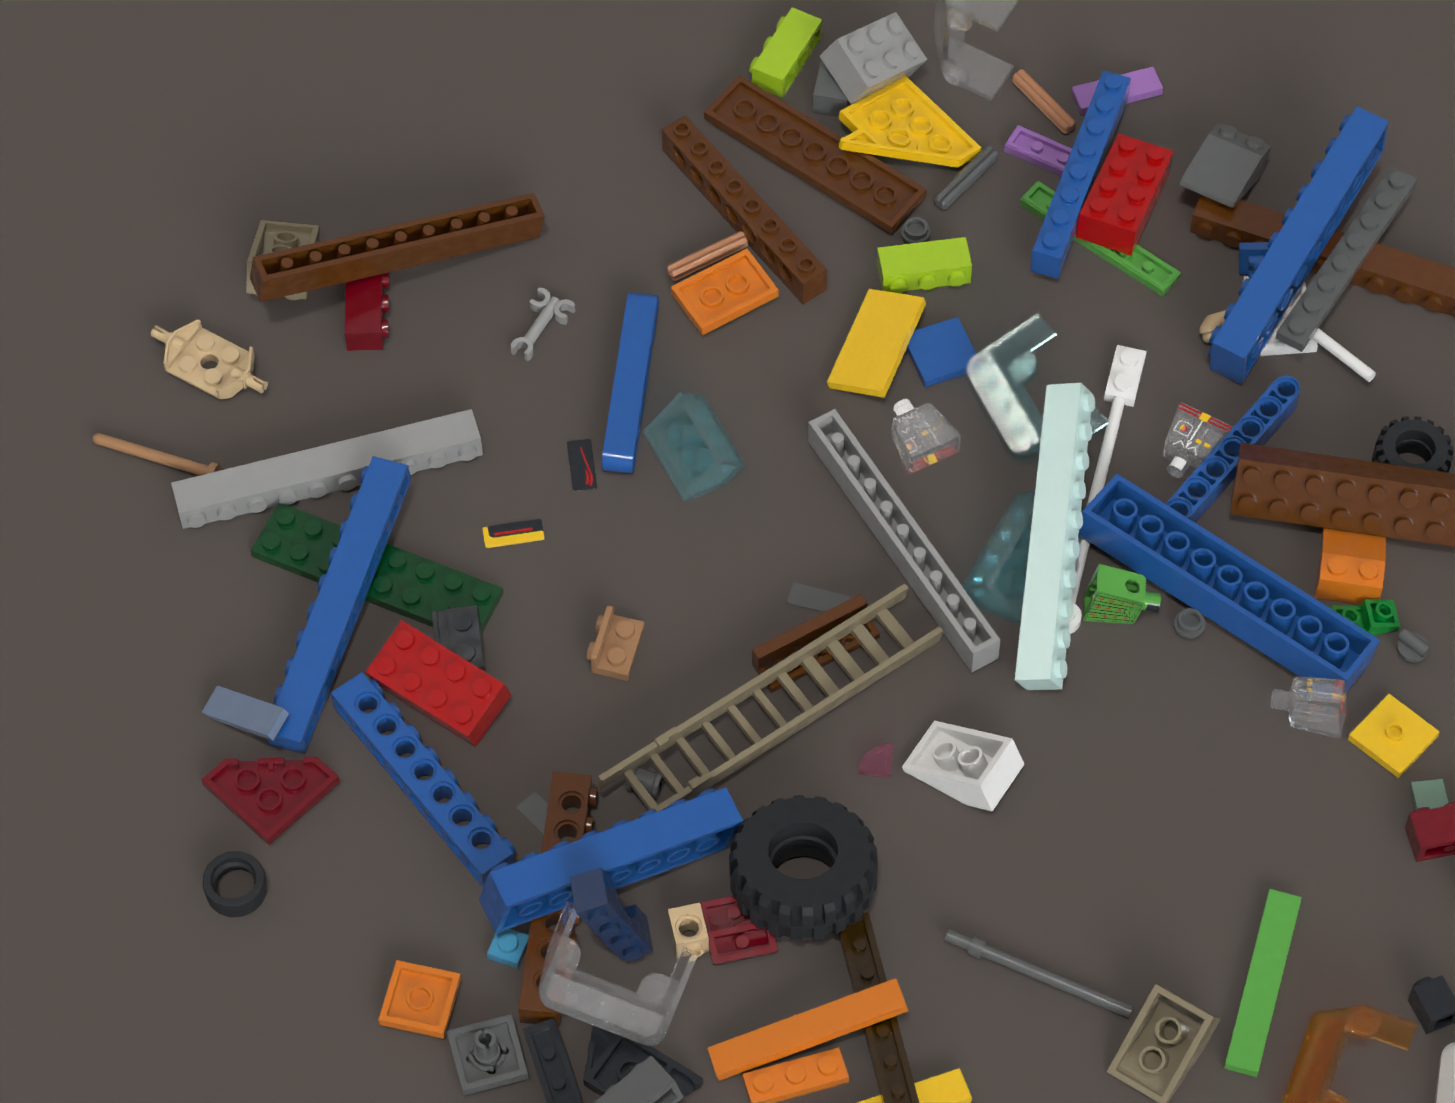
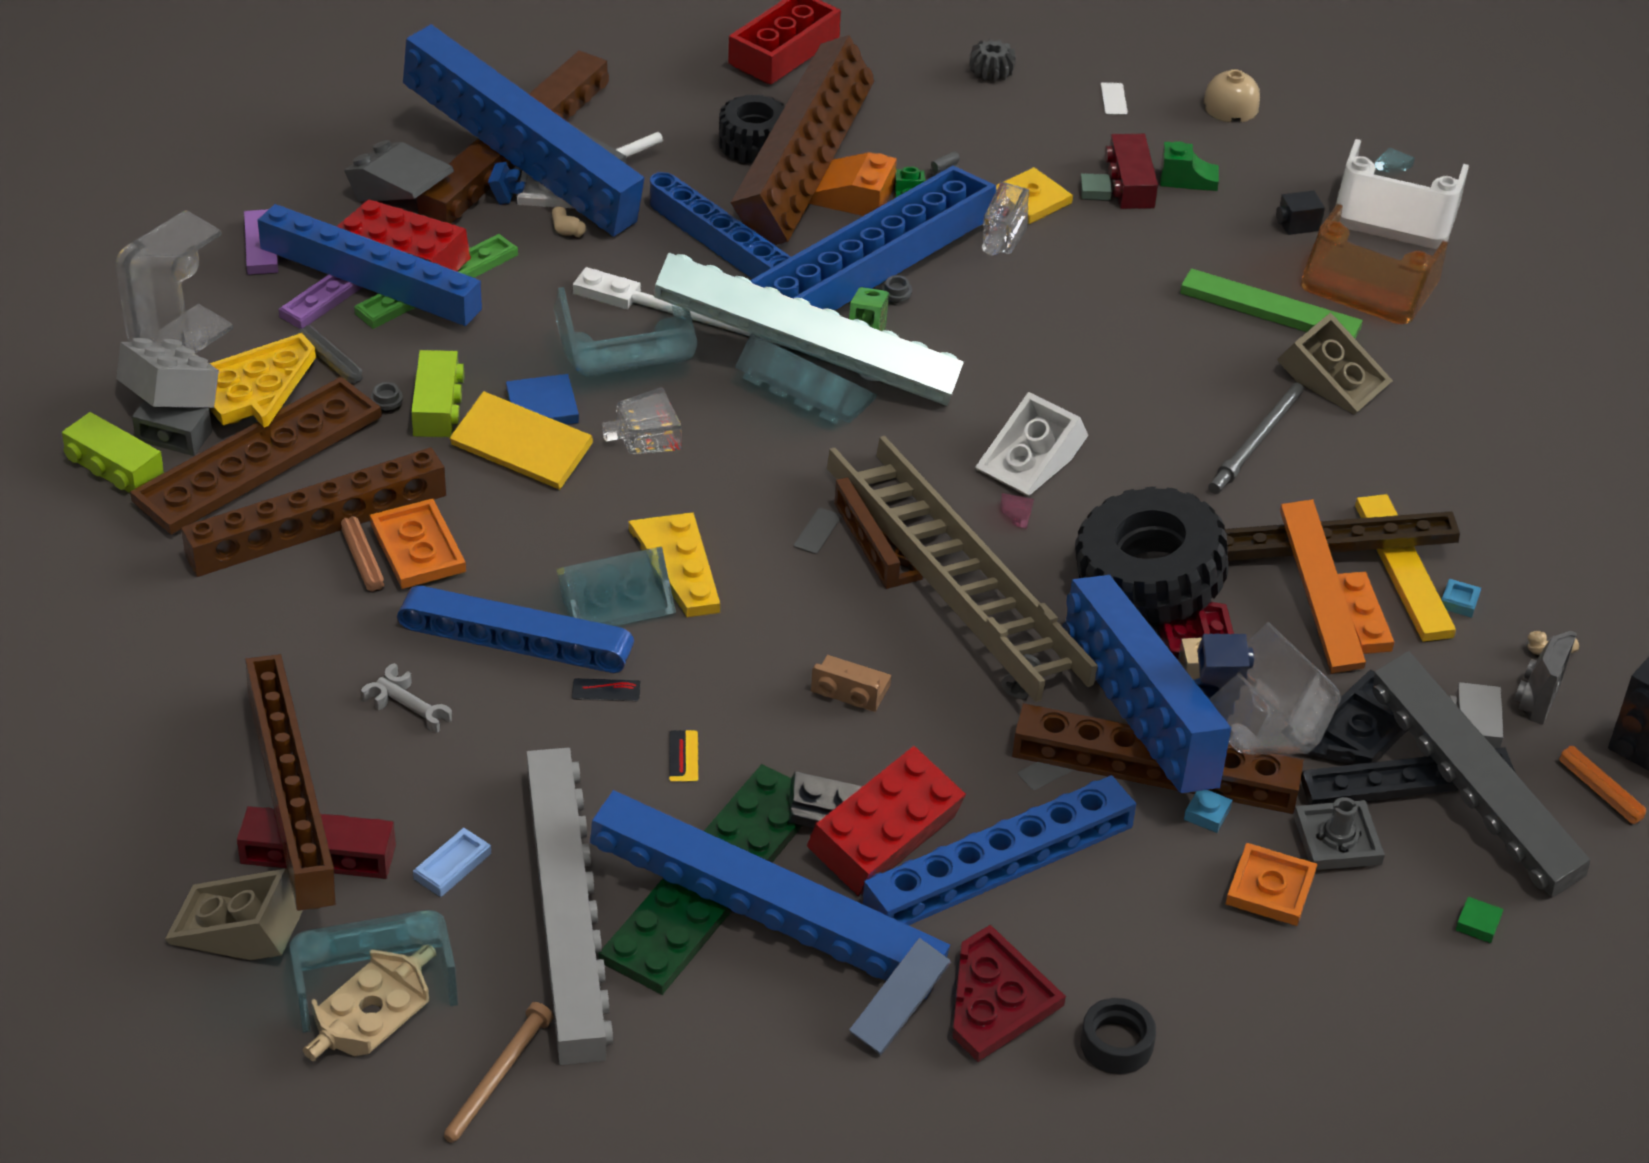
camera: 85 degrees left, 15 degrees down
light grey brick [808,409,1000,672] -> none
nougat axle [1012,69,1076,134] -> none
clear torso [1163,402,1233,478] -> none
none -> clear light blue windscreen [289,910,458,1033]
none -> light blue tile [413,828,492,897]
none -> yellow wing [629,512,720,617]

